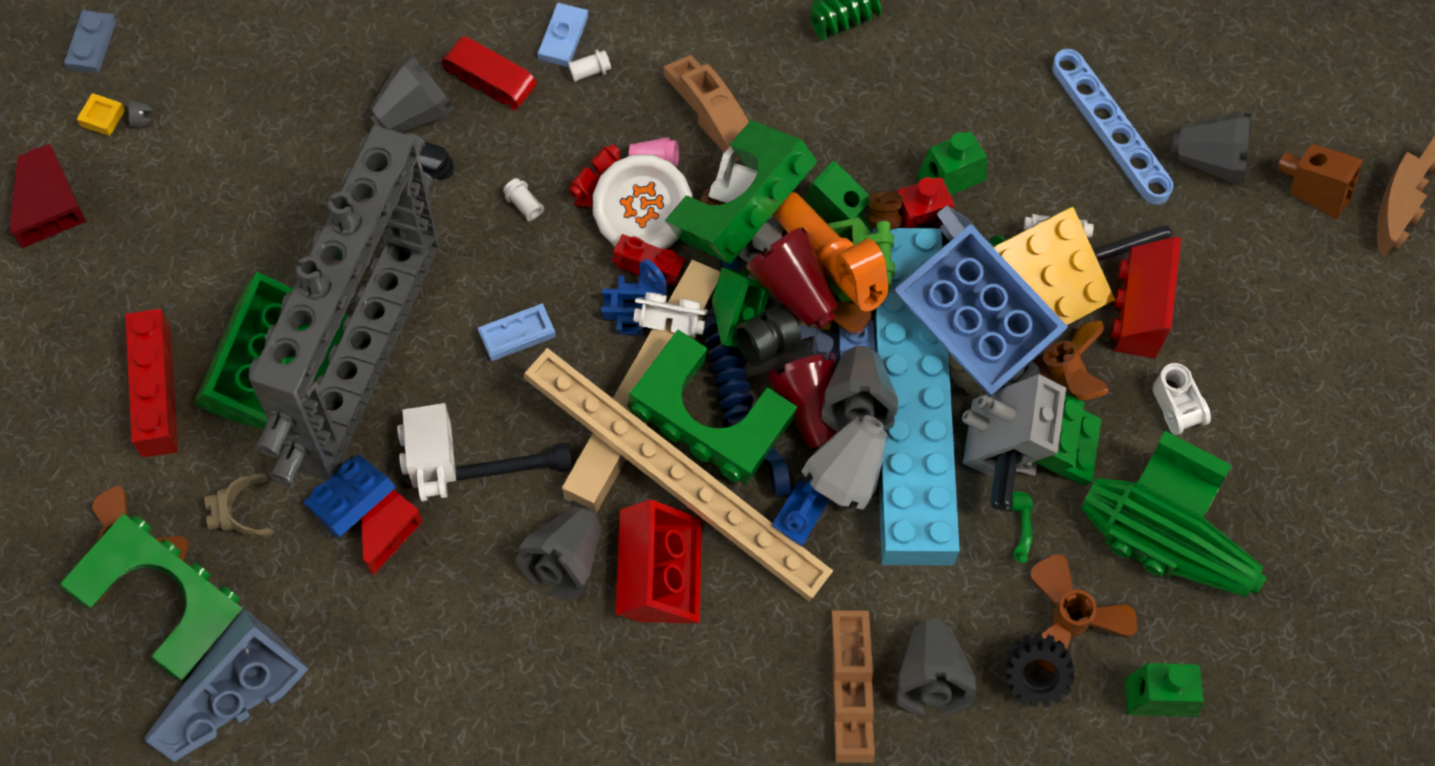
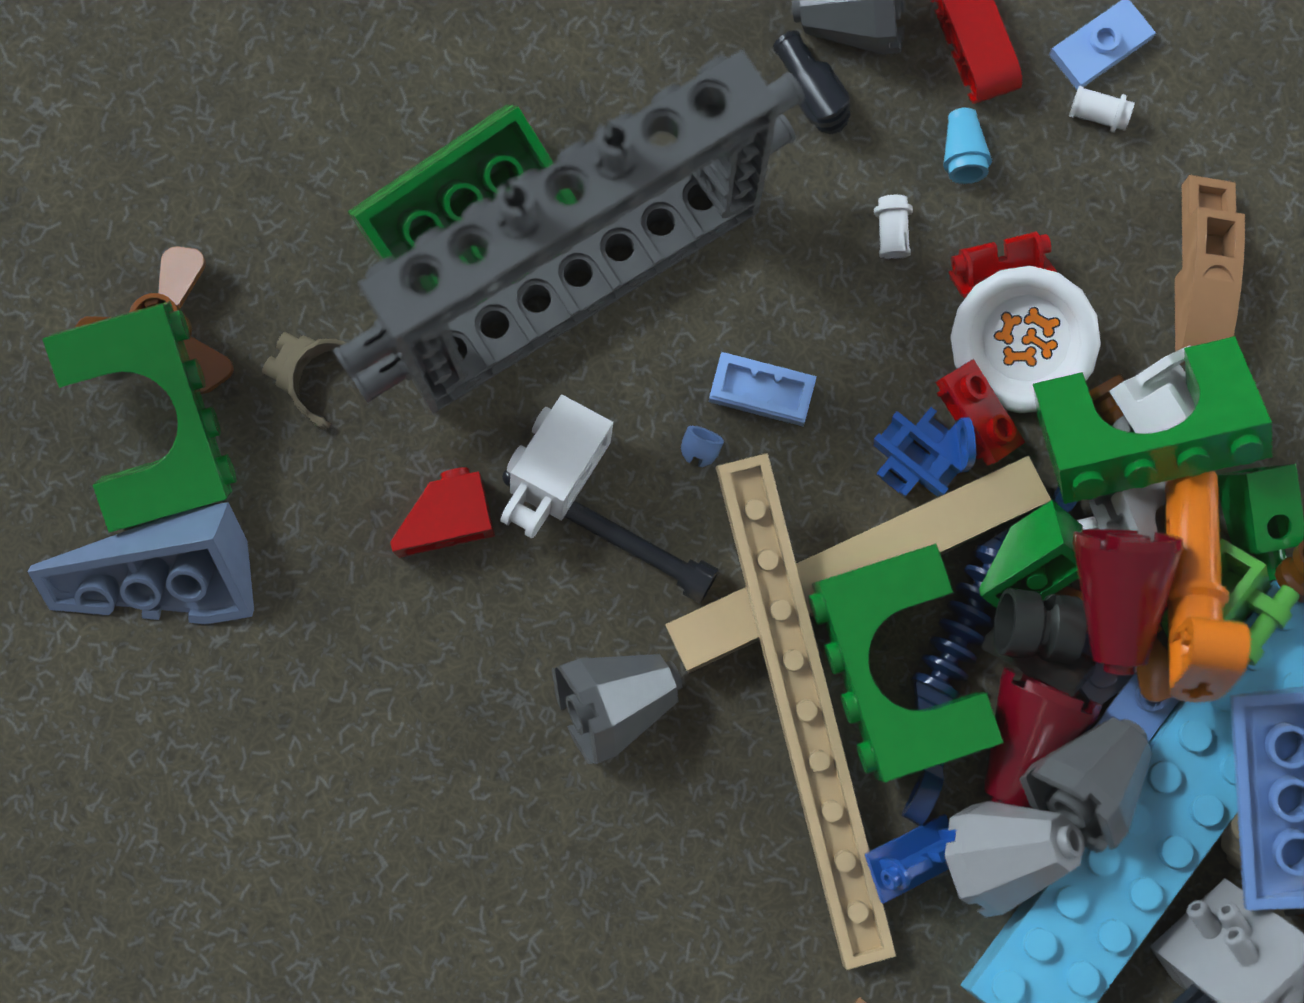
camera: 40 degrees right, 15 degrees up
red brick [125,309,178,458] -> none
blue plate [303,454,396,538] -> none
red slope [616,499,702,623] -> none
bright pink cone [629,137,679,167] -> none
white hinge [633,292,708,337] -> none
none -> medium blue hinge [681,426,724,467]
none -> medium azure cone [943,108,992,184]

